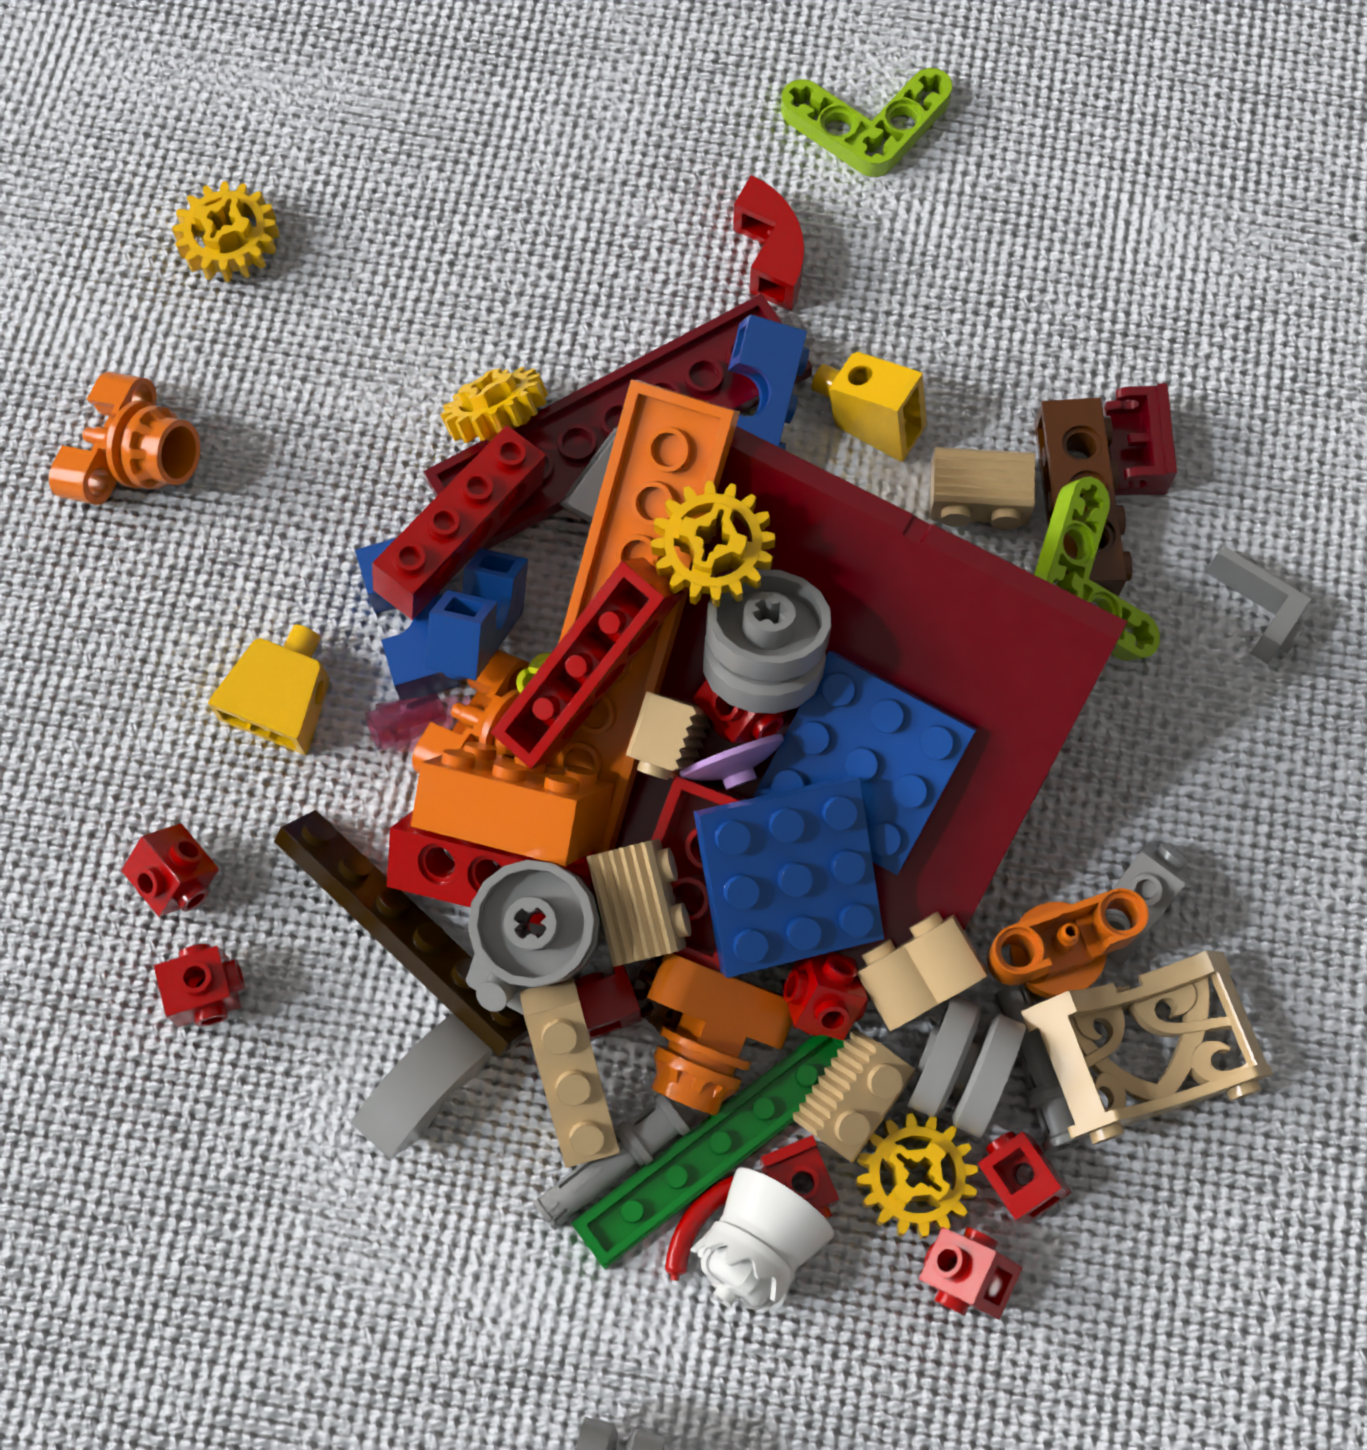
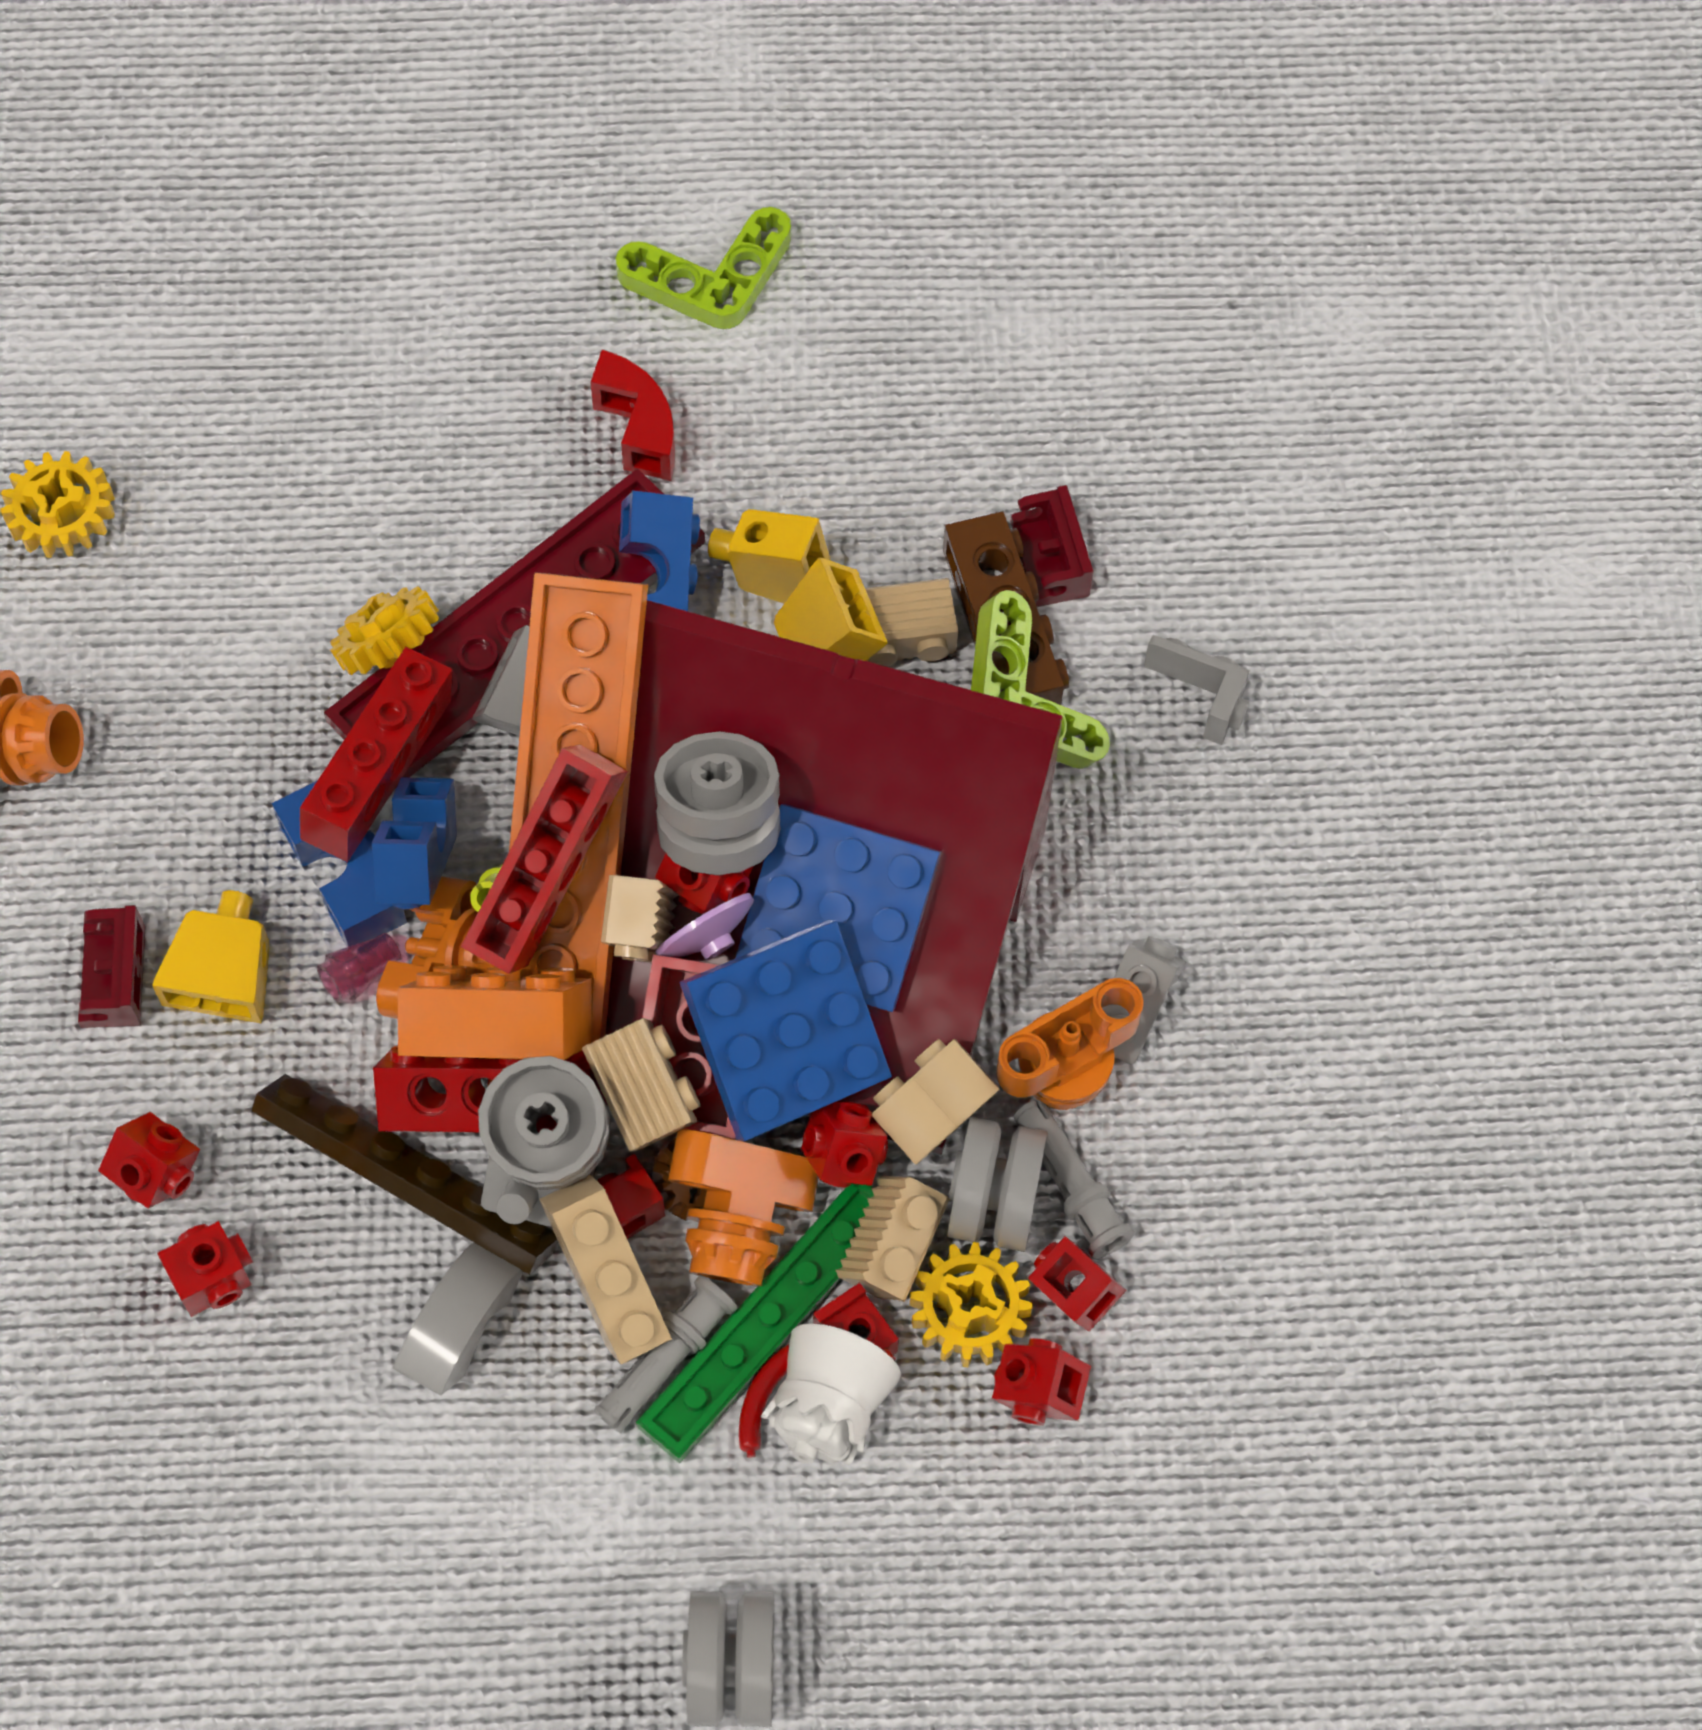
camera: 15 degrees left, 5 degrees down
yellow gear [651,481,775,607] -> none
tan fence [1021,950,1273,1145] -> none
none -> dark red hinge [78,905,146,1028]
none -> yellow torso [774,557,888,661]

